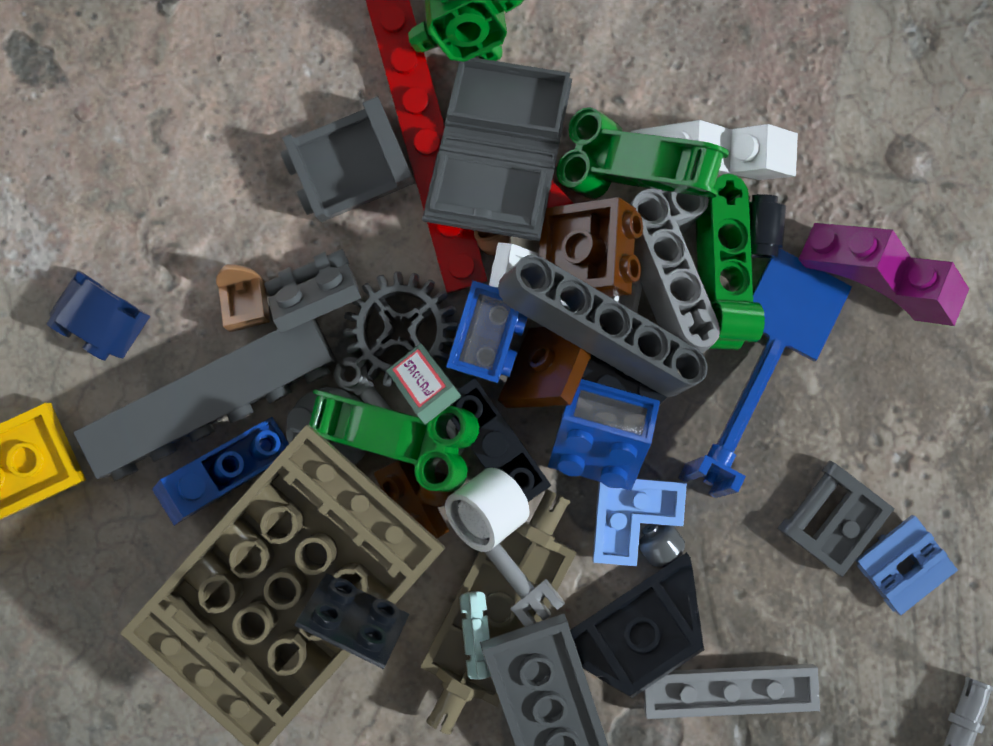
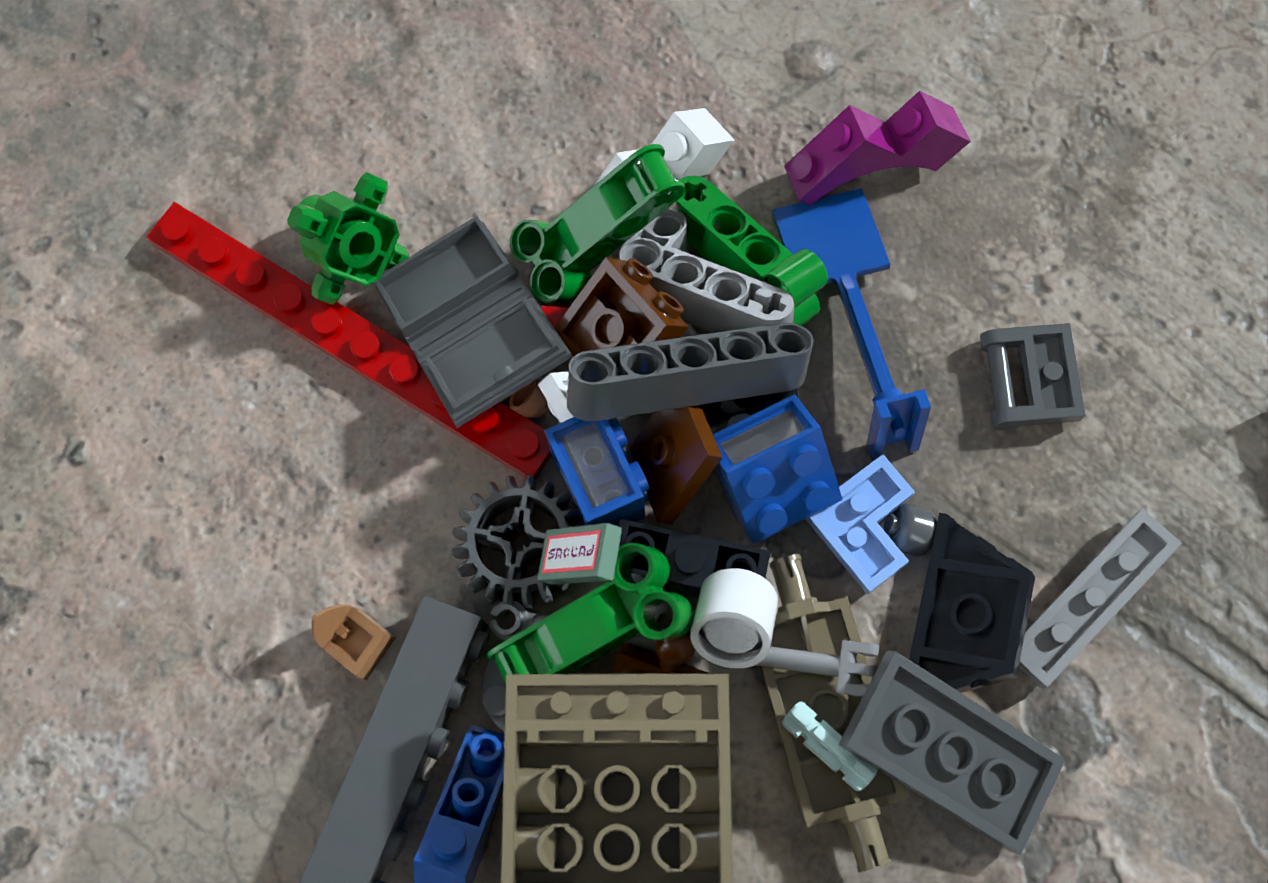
camera: 35 degrees left, 15 degrees down
dark blue cylinder [46,271,151,361] -> none
dark grey plate [264,249,361,333] -> none
dark grey panel [280,96,415,223] -> none
black hinge [294,573,409,669] -> none
black brick [749,194,786,258] -> none
medium blue piece [855,515,958,616] -> none

